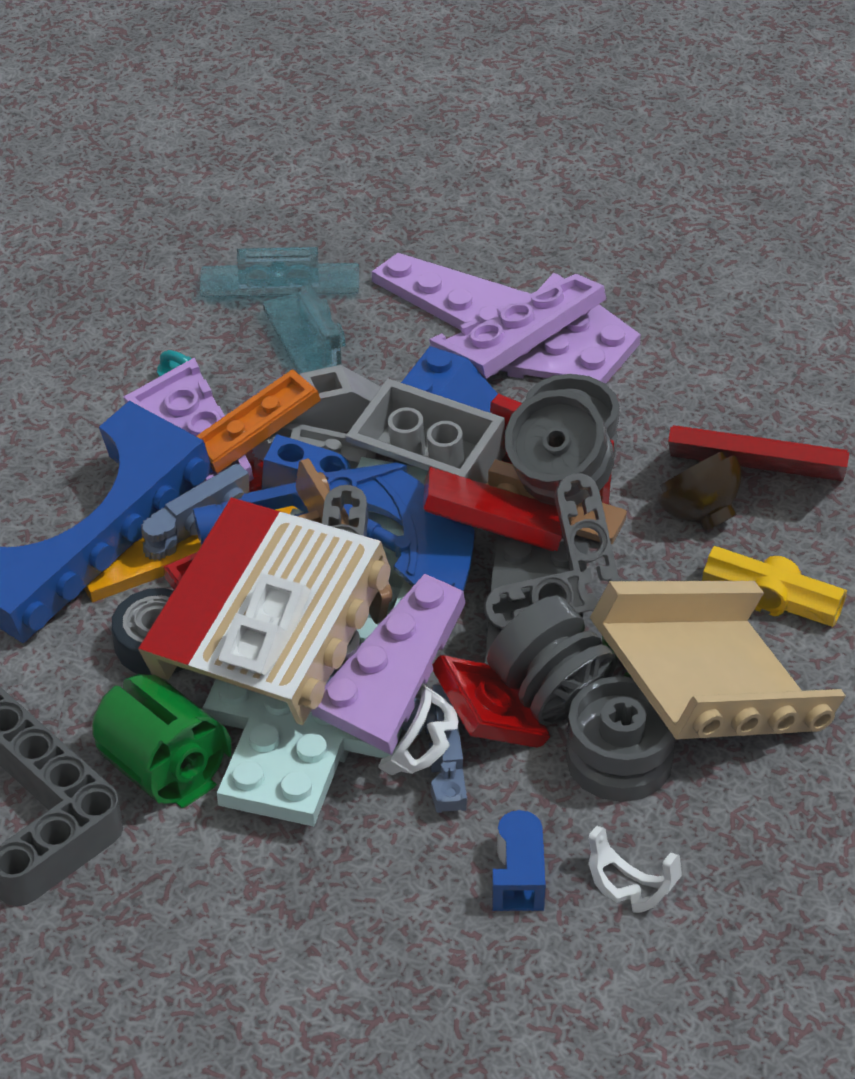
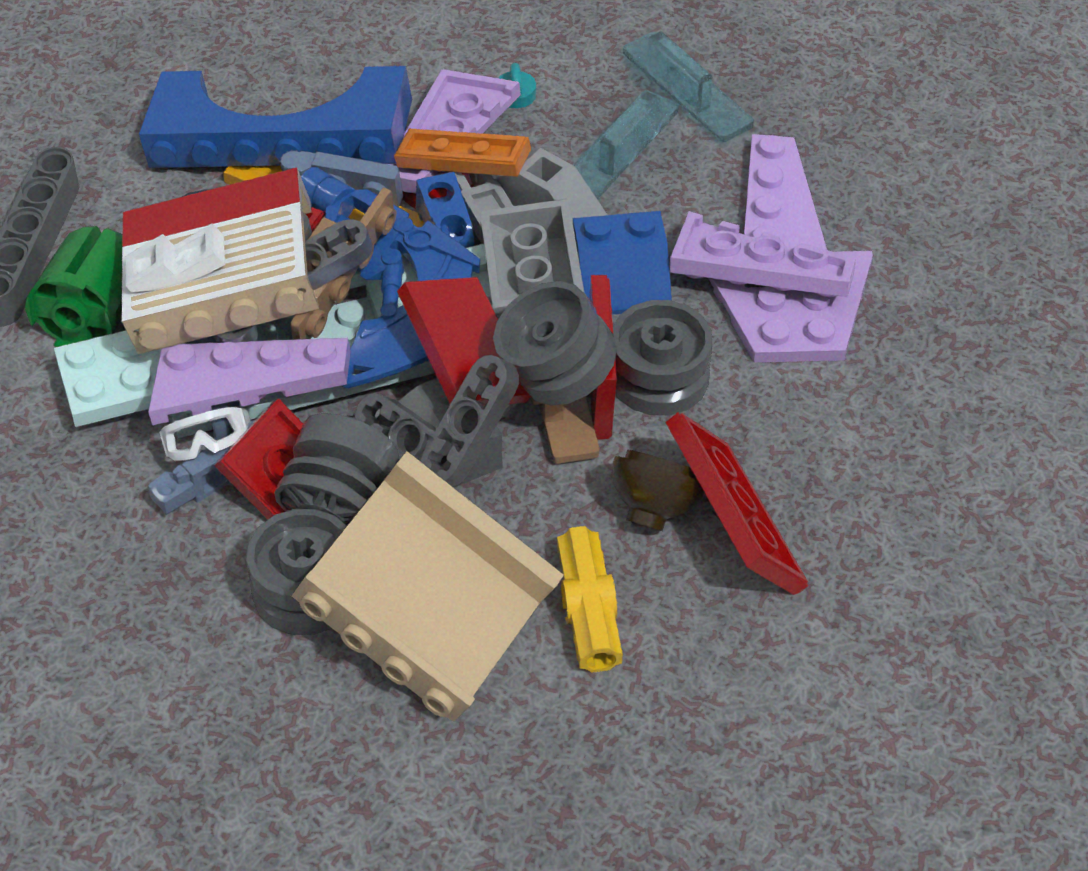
camera: 55 degrees right, 5 degrees up
blue leg [492,810,546,911] -> none
white helmet [588,826,682,913] -> none

